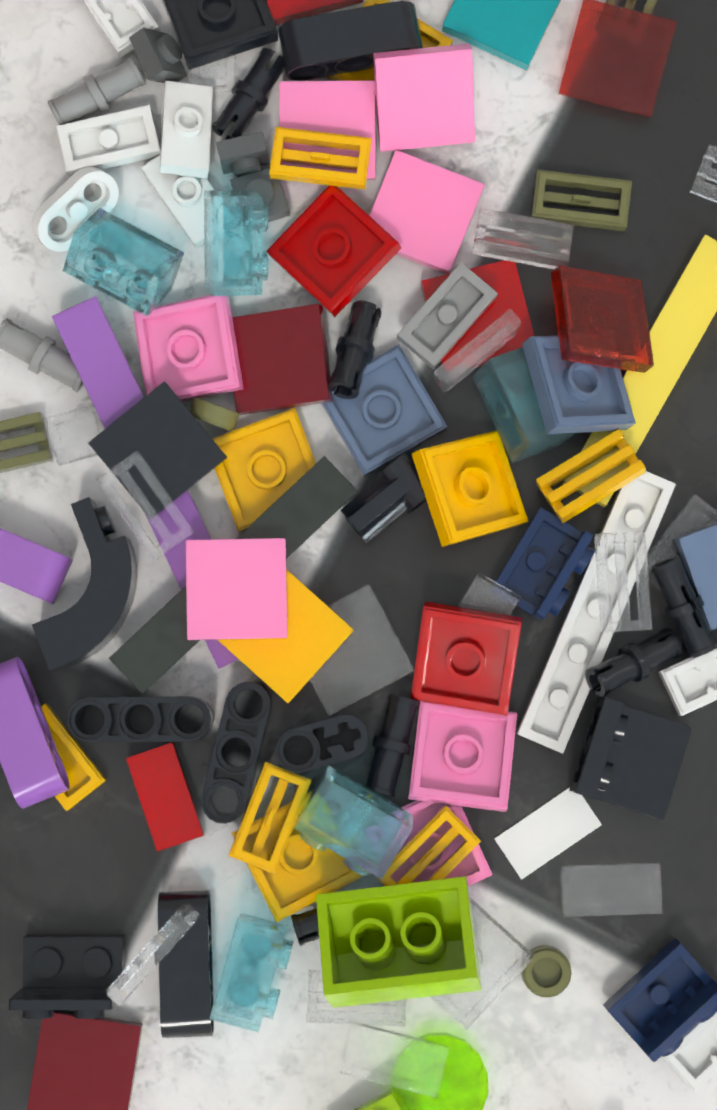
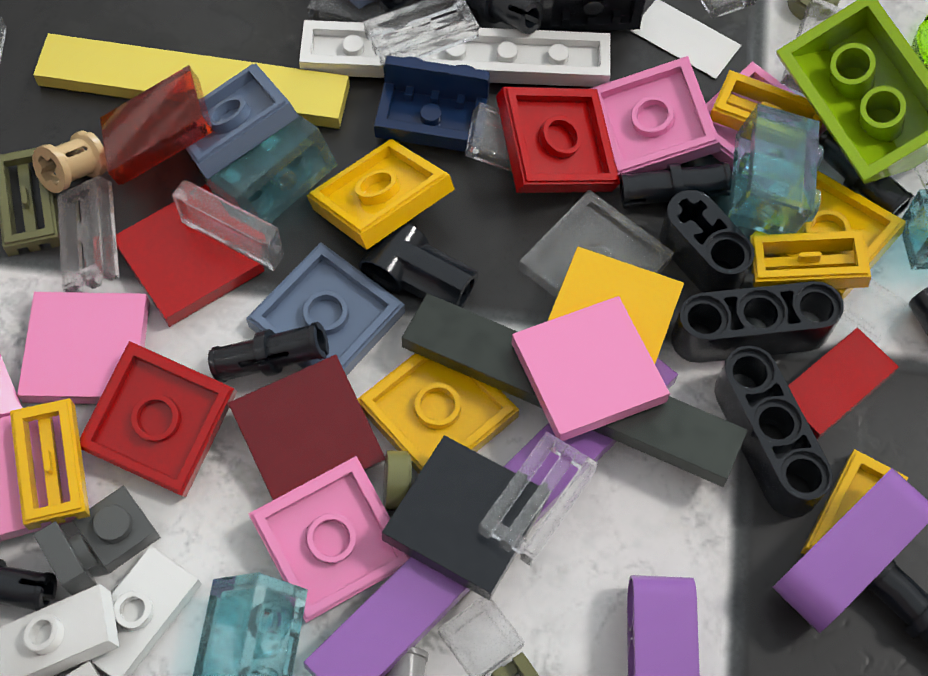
camera: 110 degrees left, 20 degrees down
black arch [32,497,137,672] -> none
clear light blue brick [204,190,268,296] -> none
light grey plate [397,262,498,370] -> none
yellow tile [536,429,646,523] -> none
none -> tan bush [32,130,108,193]

